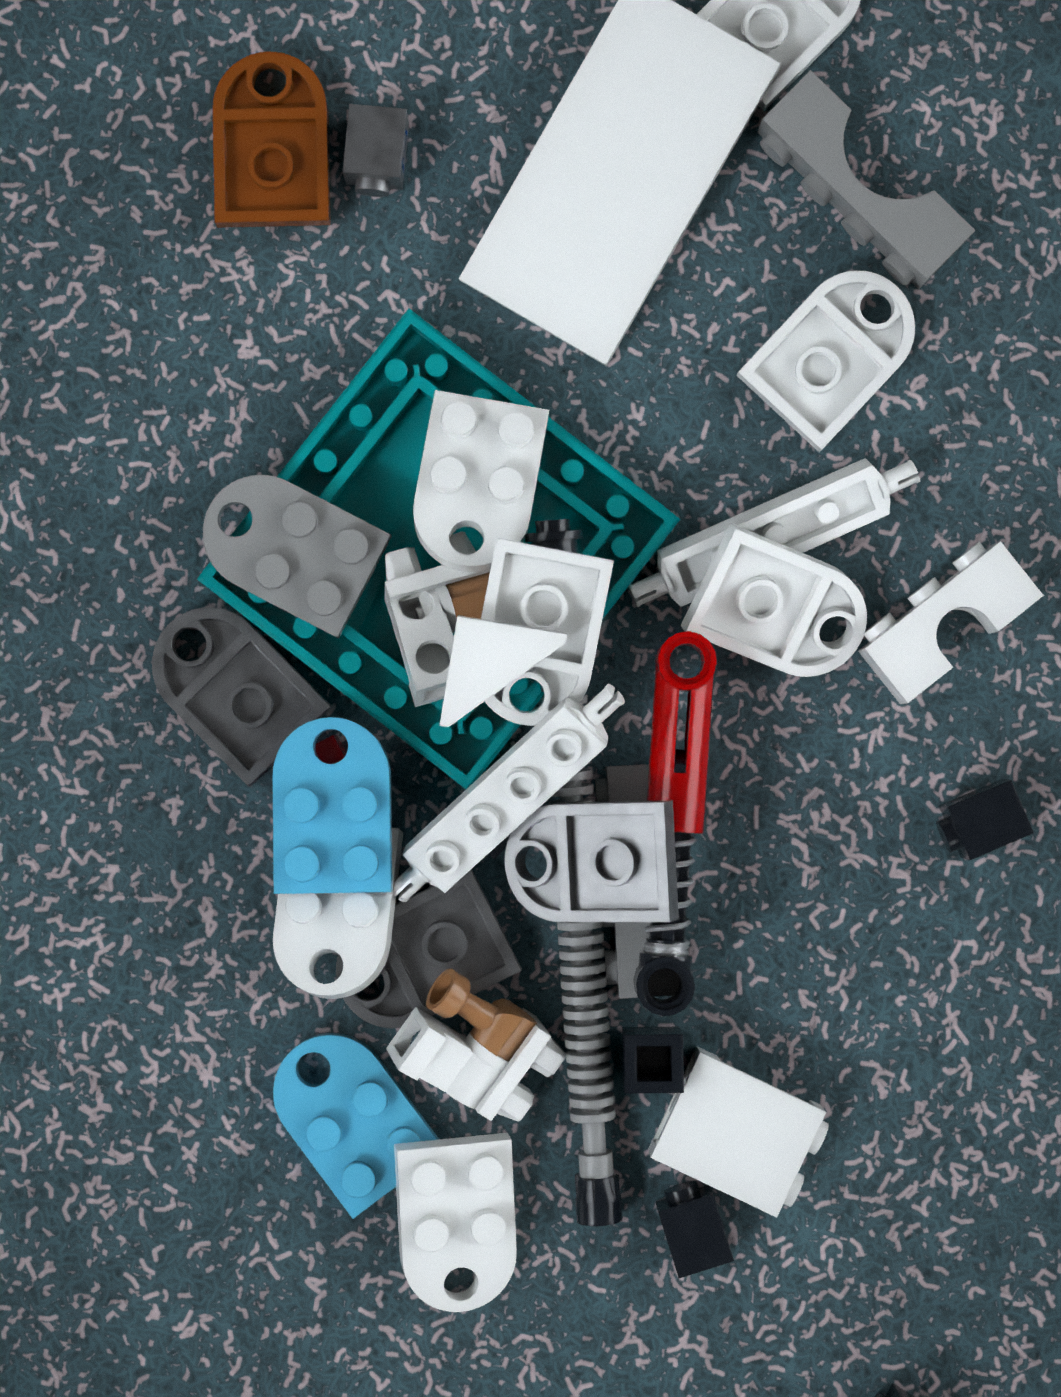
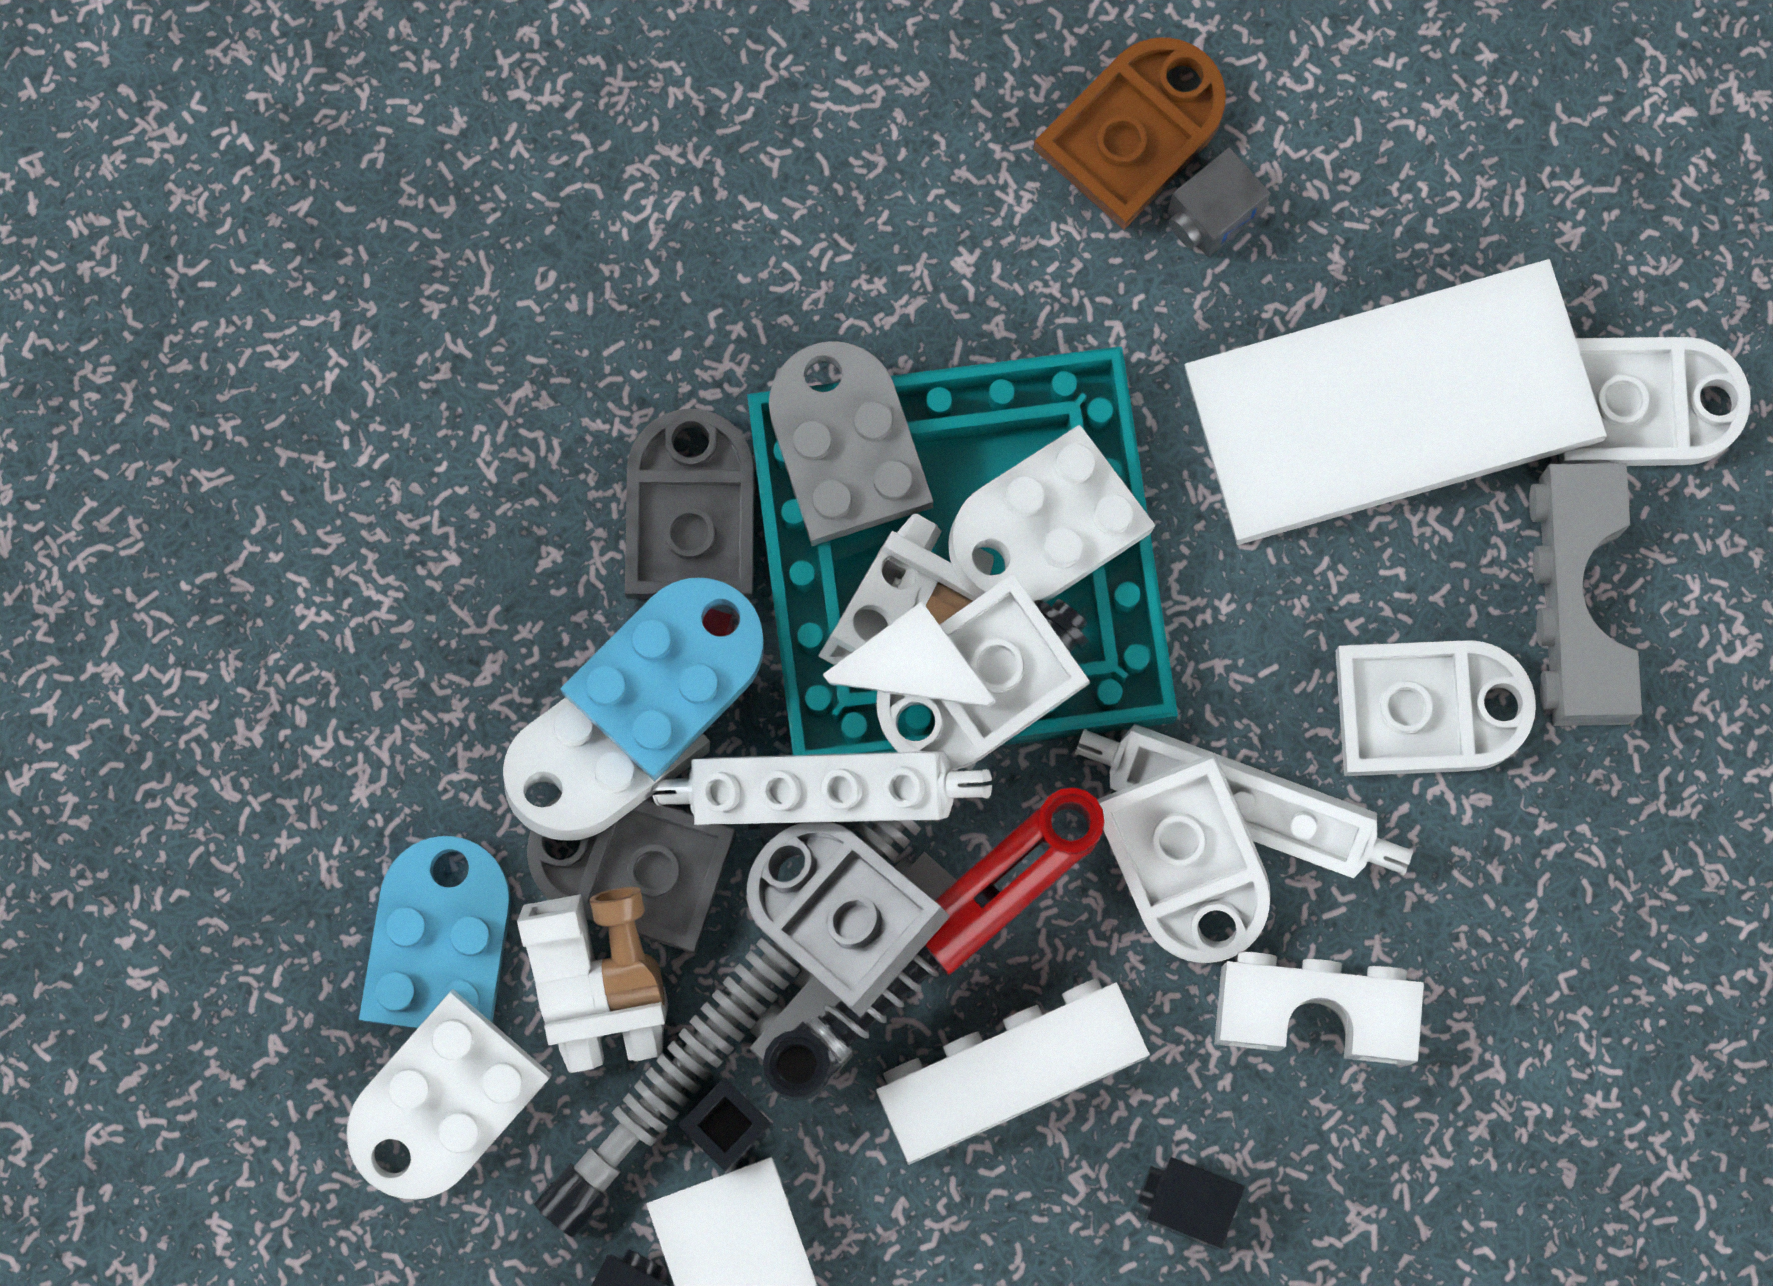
camera: 45 degrees right, 10 degrees down
none -> white brick [876,978,1150,1165]

